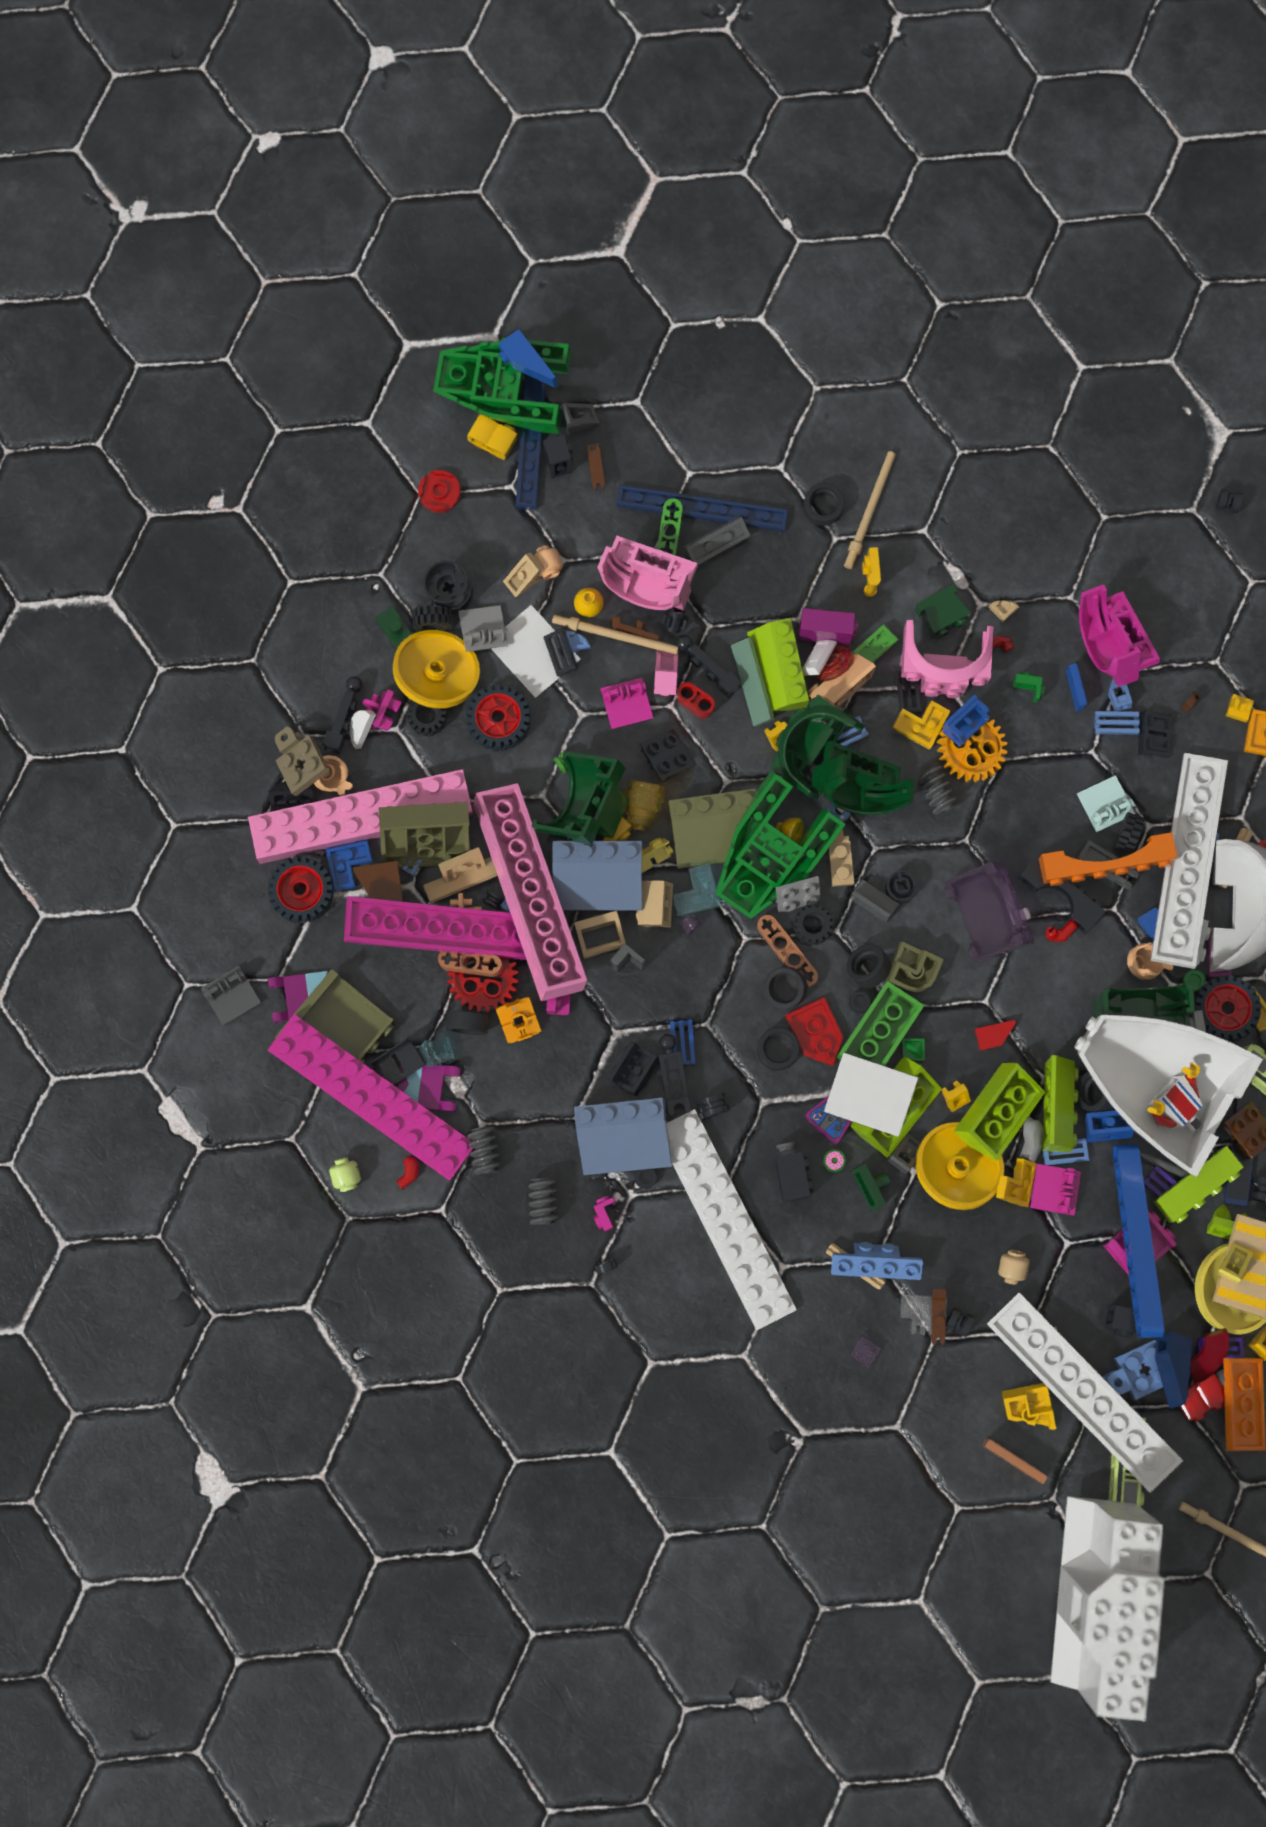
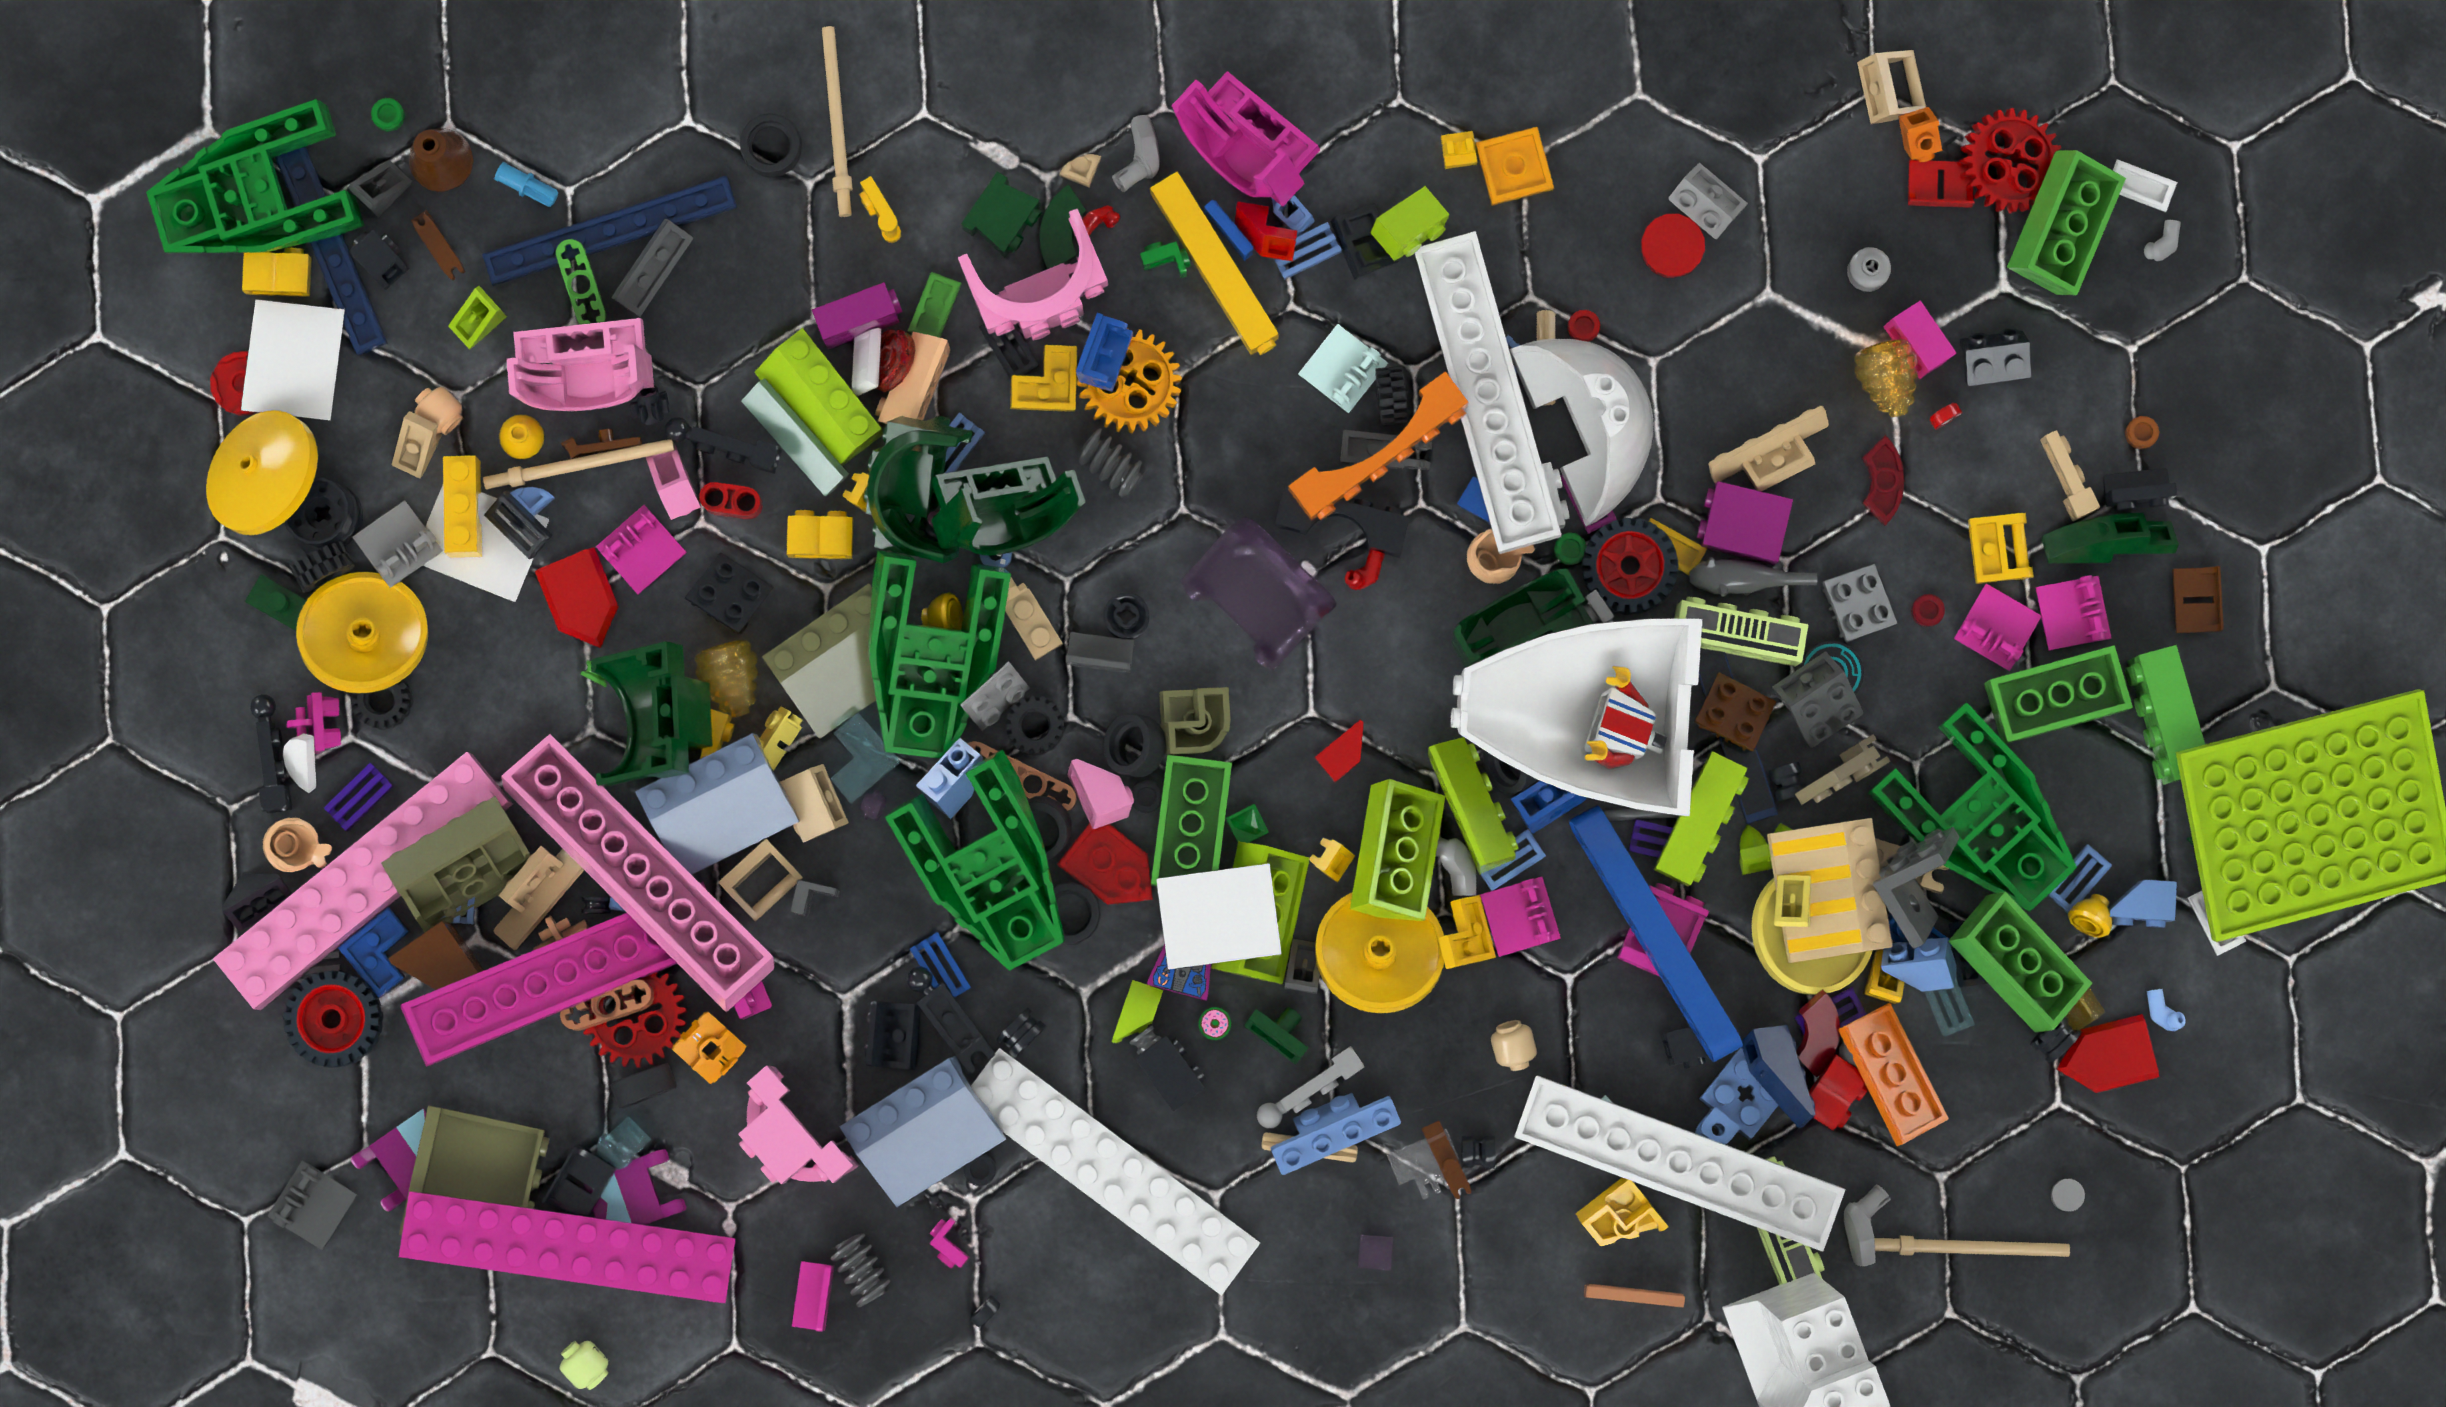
camera: 25 degrees left, 5 degrees up
dark tan plate [275,727,330,796] -> none
red arm [396,1156,419,1190] -> none
wheel [466,685,531,751] -> none
dark grey piece [467,1127,500,1175] -> none
blue slope [498,329,558,388] -> none
reddish brown tile [1181,691,1200,712] -> none
none -> yellow dish [206,410,318,535]
none -> white sticker [241,300,345,420]
none -> dark purple tile [324,763,394,832]
none -> green tile [371,98,405,131]
none -> reddish brown cone [409,128,474,192]
none -> yellow arch [443,456,482,558]
none -> lime slope [448,286,507,349]
none -> dark azure axle [494,162,558,207]
none -> red tile [535,547,619,648]
none -> bright pink piece [738,1066,859,1184]
none -> yellow brick [787,510,854,559]
none -> dark pink panel [792,1261,834,1332]
none -> green wedge [885,750,1065,971]
none -> medium blue slope [916,738,983,819]
none -> dark green tile [1040,184,1086,269]
none -> bright pink slope [1067,759,1134,829]
none -> light grey arm [1112,115,1160,192]
none -> lime slope [1112,980,1163,1043]
none -> yellow brick [1150,171,1279,355]
none -> red slope [1234,201,1297,262]
none -> light grey plate [1257,1046,1365,1128]
none -> lime brick [1371,186,1449,261]
none -> light grey arm [1844,1184,1891,1266]

